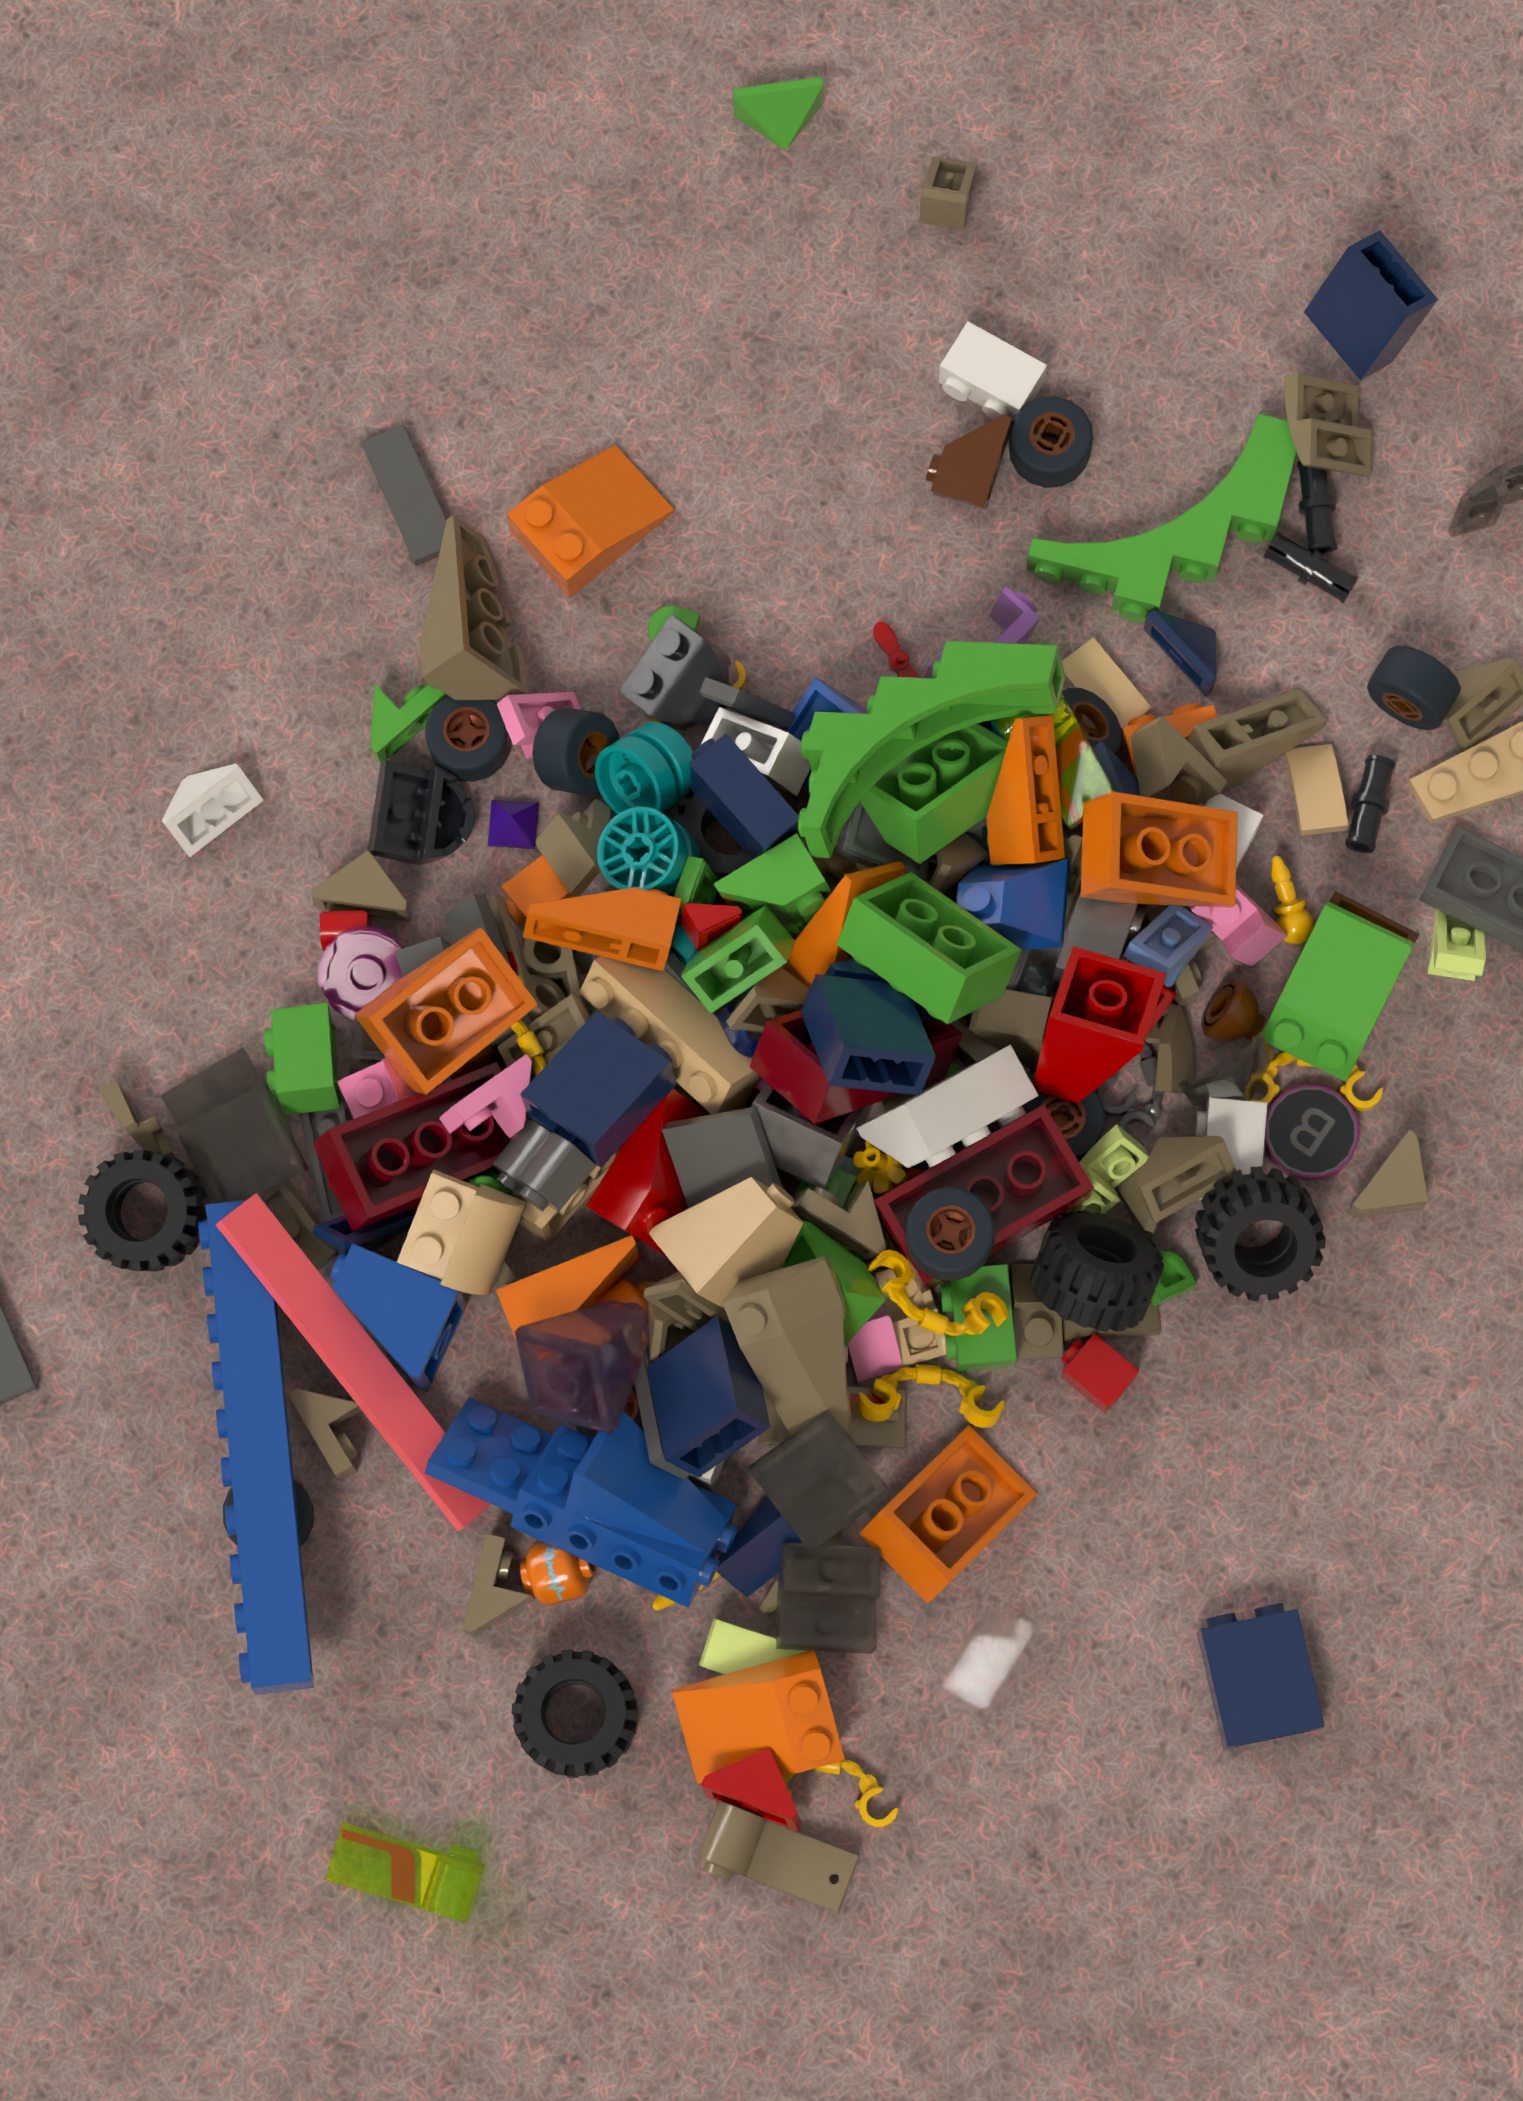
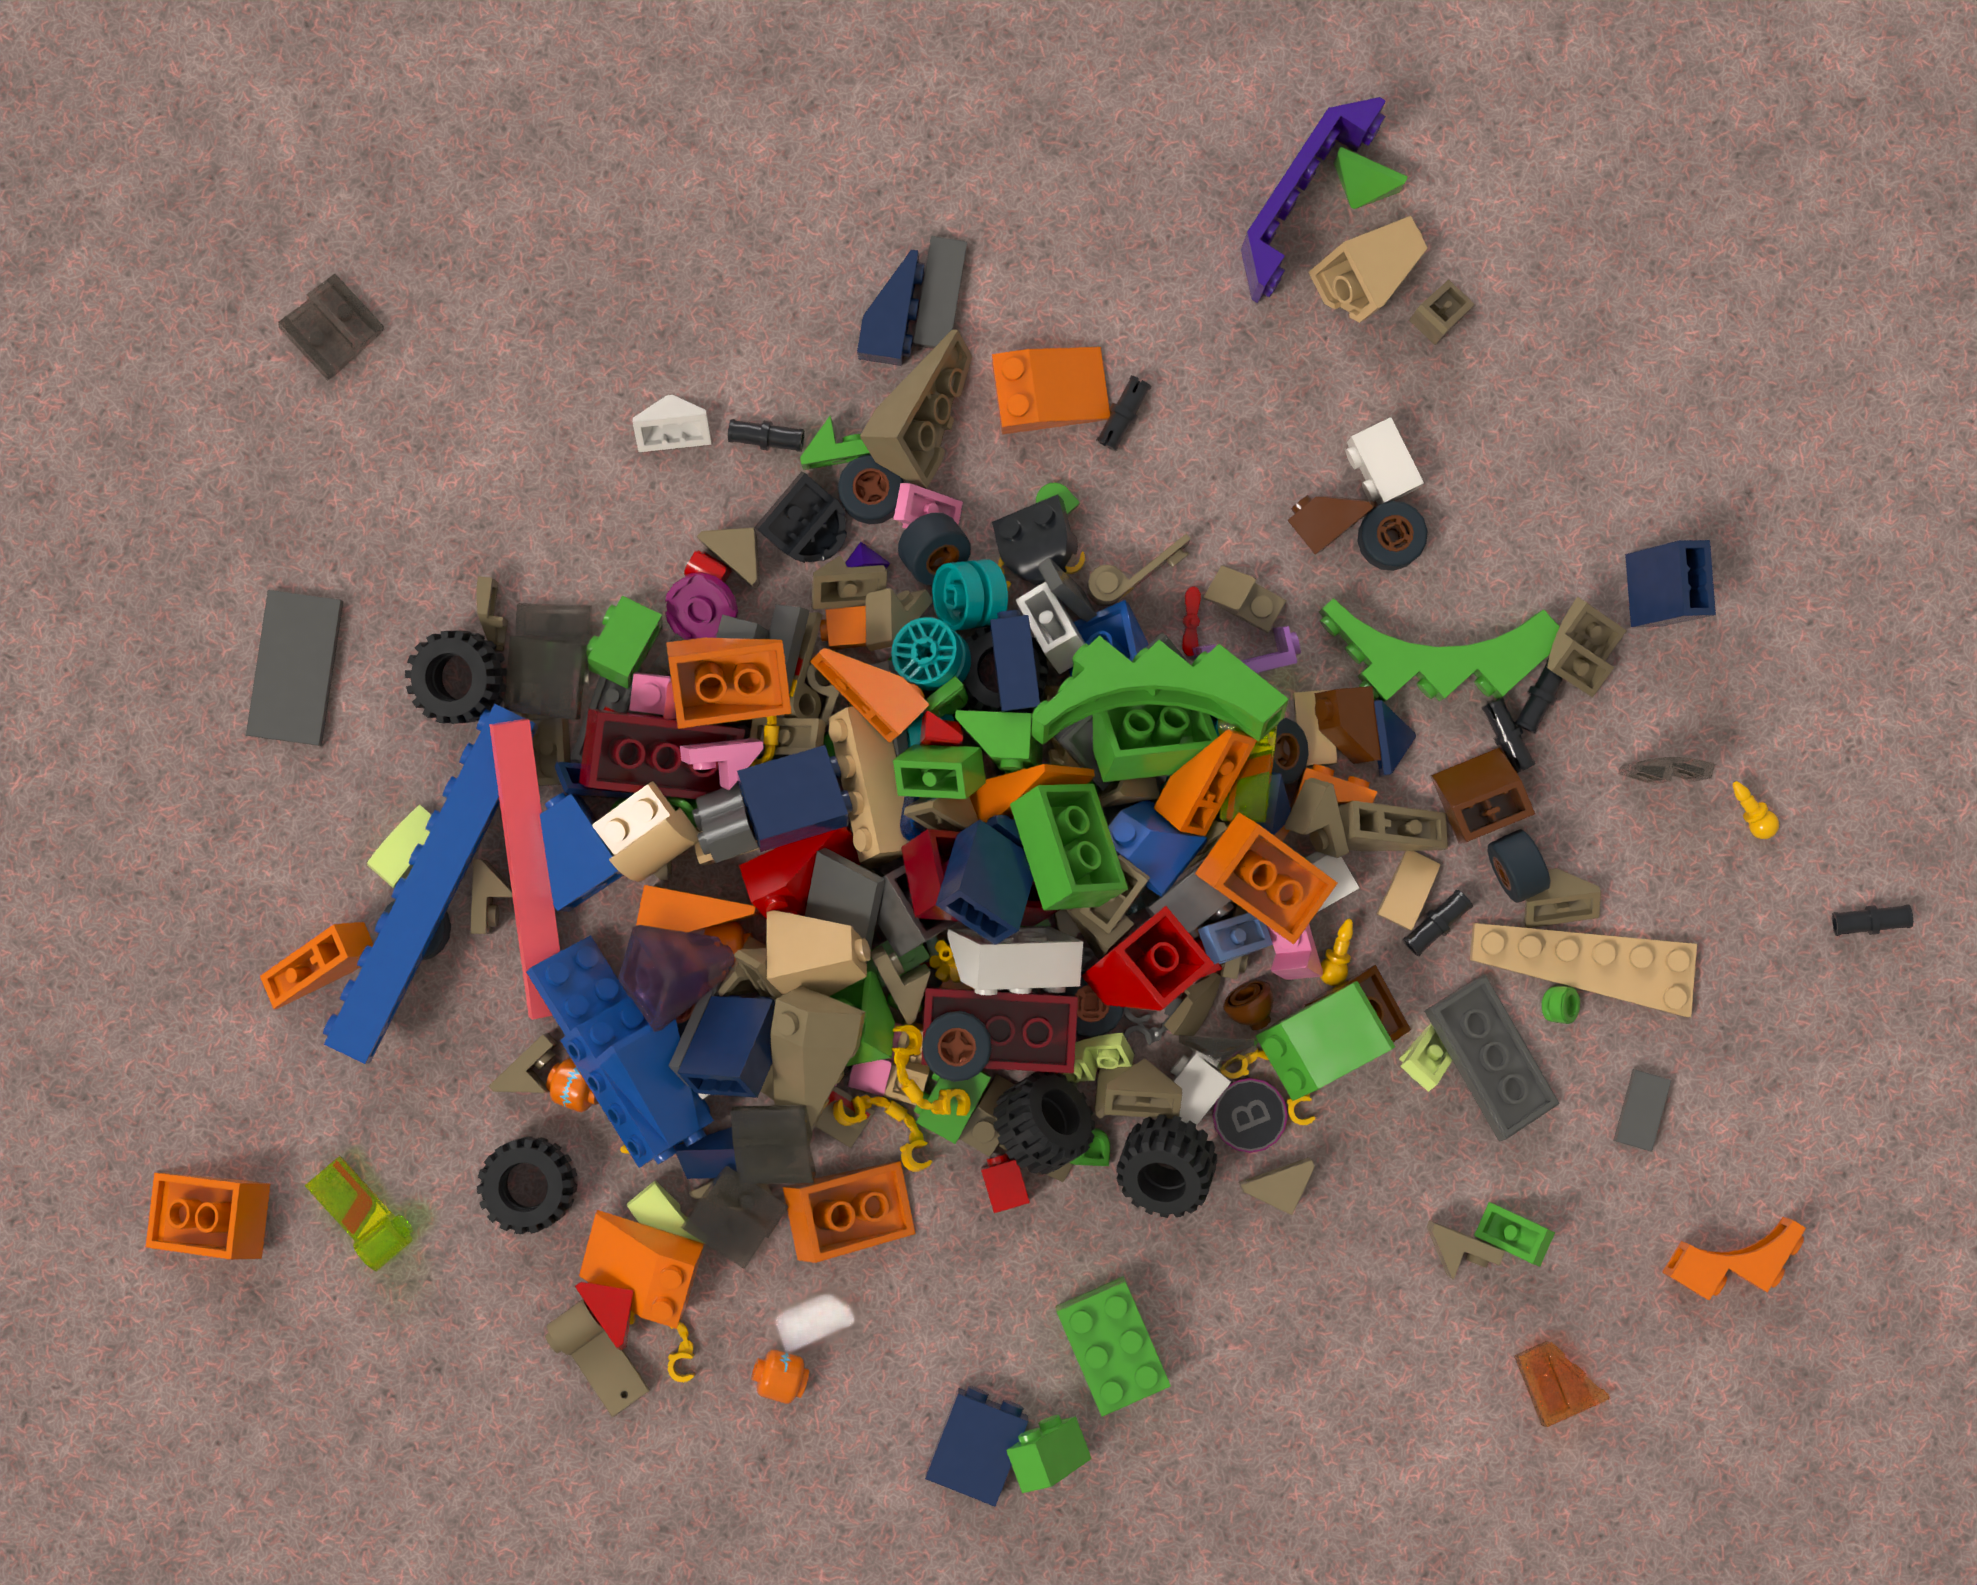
camera: 30 degrees right, 10 degrees up
none -> orange slope [145,1173,271,1260]
none -> orange slope [260,922,374,1009]
none -> yellowish green slope [367,804,431,888]
none -> black pin [728,419,805,452]
none -> orange head [751,1350,809,1404]
none -> dark tan slope [811,556,887,610]
none -> dark blue slope [857,250,925,366]
none -> bright green brick [1006,1415,1092,1493]
none -> bright green brick [1055,1276,1171,1417]
none -> dark tan slope [1079,855,1150,934]
none -> dark tan door [1087,534,1191,606]
none -> black pin [1096,375,1152,452]
none -> dark tan slope [1203,565,1286,634]
none -> dark purple slope [1241,97,1386,303]
none -> tan slope [1309,216,1427,323]
none -> reddish brown slope [1314,686,1381,764]
none -> reddish brown slope [1430,747,1535,844]

